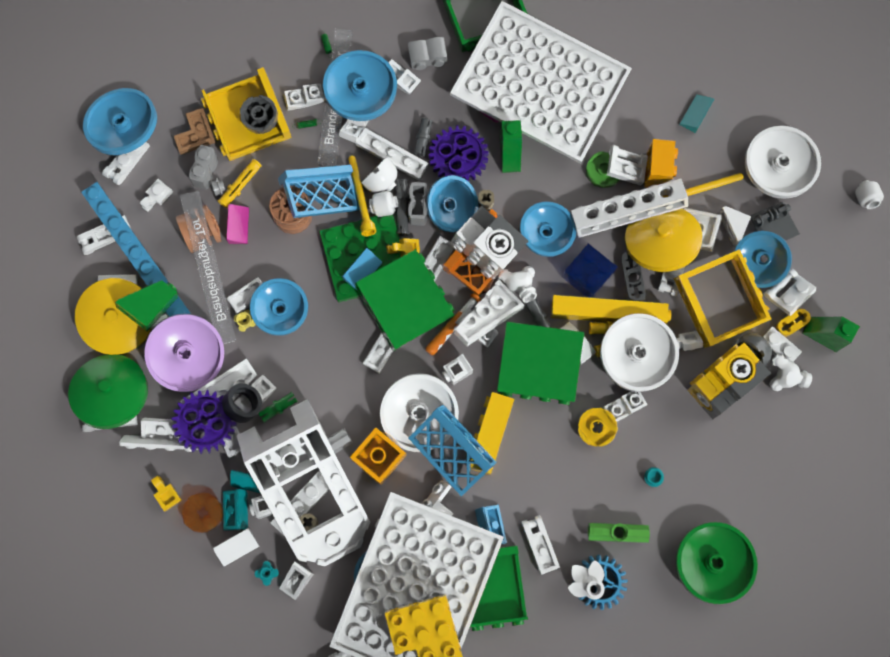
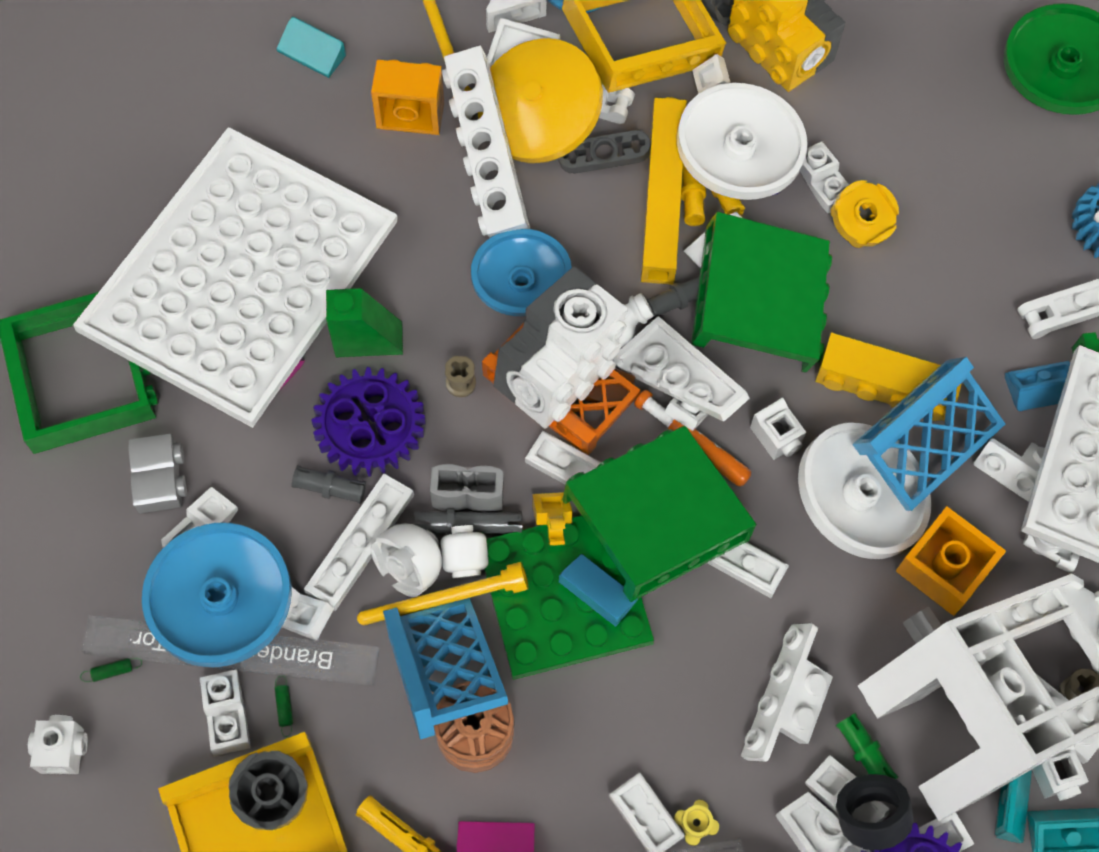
camera: 90 degrees left, 10 degrees down
dark azure dish [250,278,308,336] -> none
dark azure dish [427,176,478,232] -> none
clear blue brick [562,243,618,298] -> none
bright green tile [586,151,620,188] -> none
bright green piece [588,523,650,543] -> none
white plate [607,145,648,186] -> none
teal plate [644,467,664,487] -> none
none -> white brick [28,715,88,774]
none -> white bracket [741,623,833,762]

